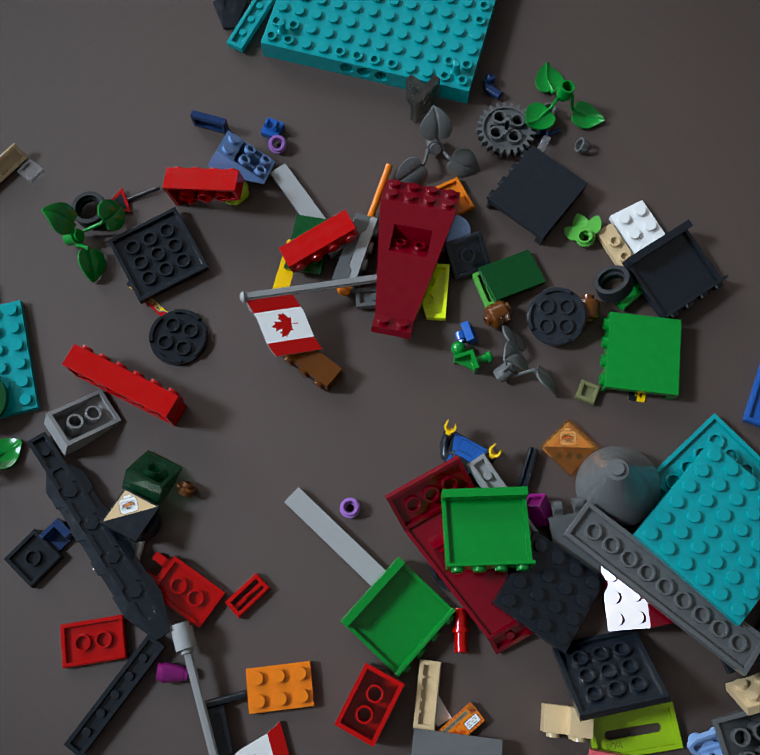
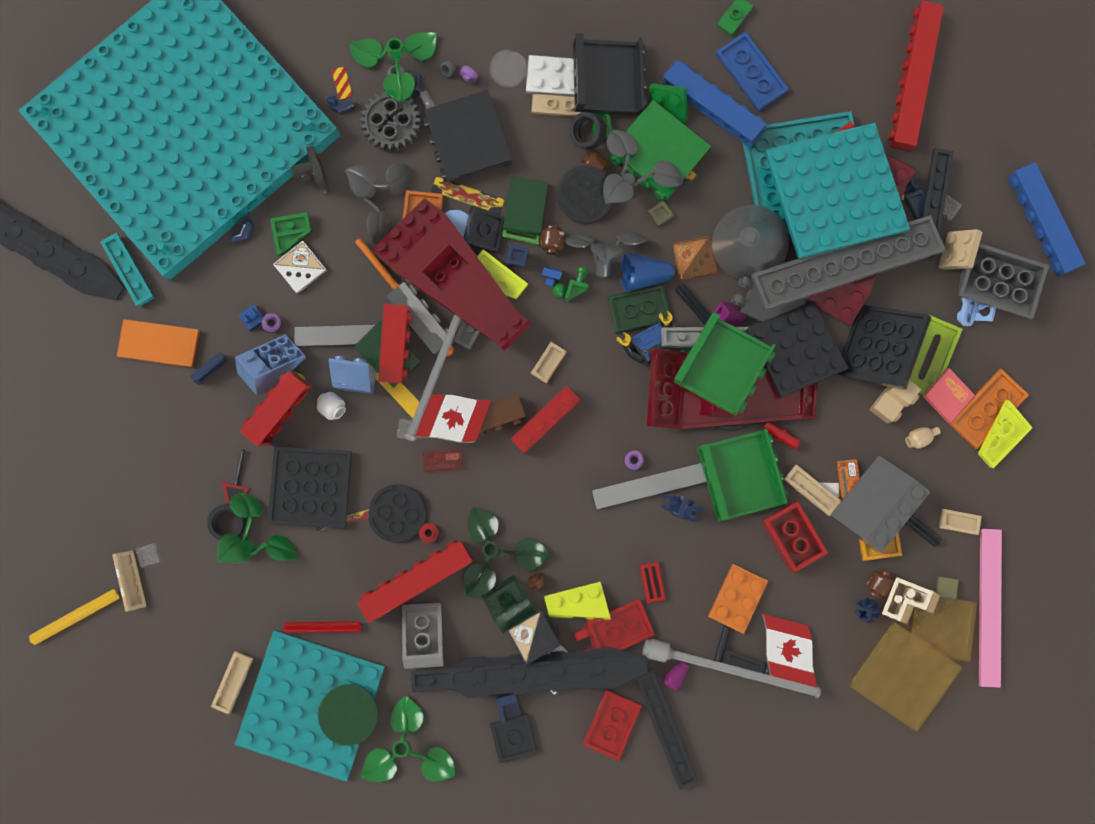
camera: 60 degrees left, 10 degrees up
bright green plate [564,213,602,247] -> none
none -> orange tile [117,319,200,368]
none -> dark blue arm [230,219,254,244]
none -> green wing [270,212,312,255]
none -> tile [273,241,327,294]
none -> red axle [283,621,361,633]
none -> white head [317,392,346,420]
none -> medium blue slope [329,356,377,394]
none -> sticker [332,66,353,100]
none -> red plate [419,523,439,543]
none -> clear red tile [423,449,463,472]
none -> sticker [432,177,504,214]
none -> medium lavender tile [460,66,479,83]
none -> dark green plant [464,507,549,597]
none -> clear tile [490,50,527,88]
none -> dark blue panel [506,244,529,268]
none -> red brick [511,386,580,455]
none -> tan tile [531,342,567,384]
none -> neon yellow wing [544,582,611,620]
none -> dark grey plant [603,130,684,204]
none -> dark green tile [607,285,669,334]
none -> blue cone [620,253,675,291]
none -> green wing [649,83,688,123]
none -> dark blue pin [661,494,704,522]
none -> blue brick [663,60,766,148]

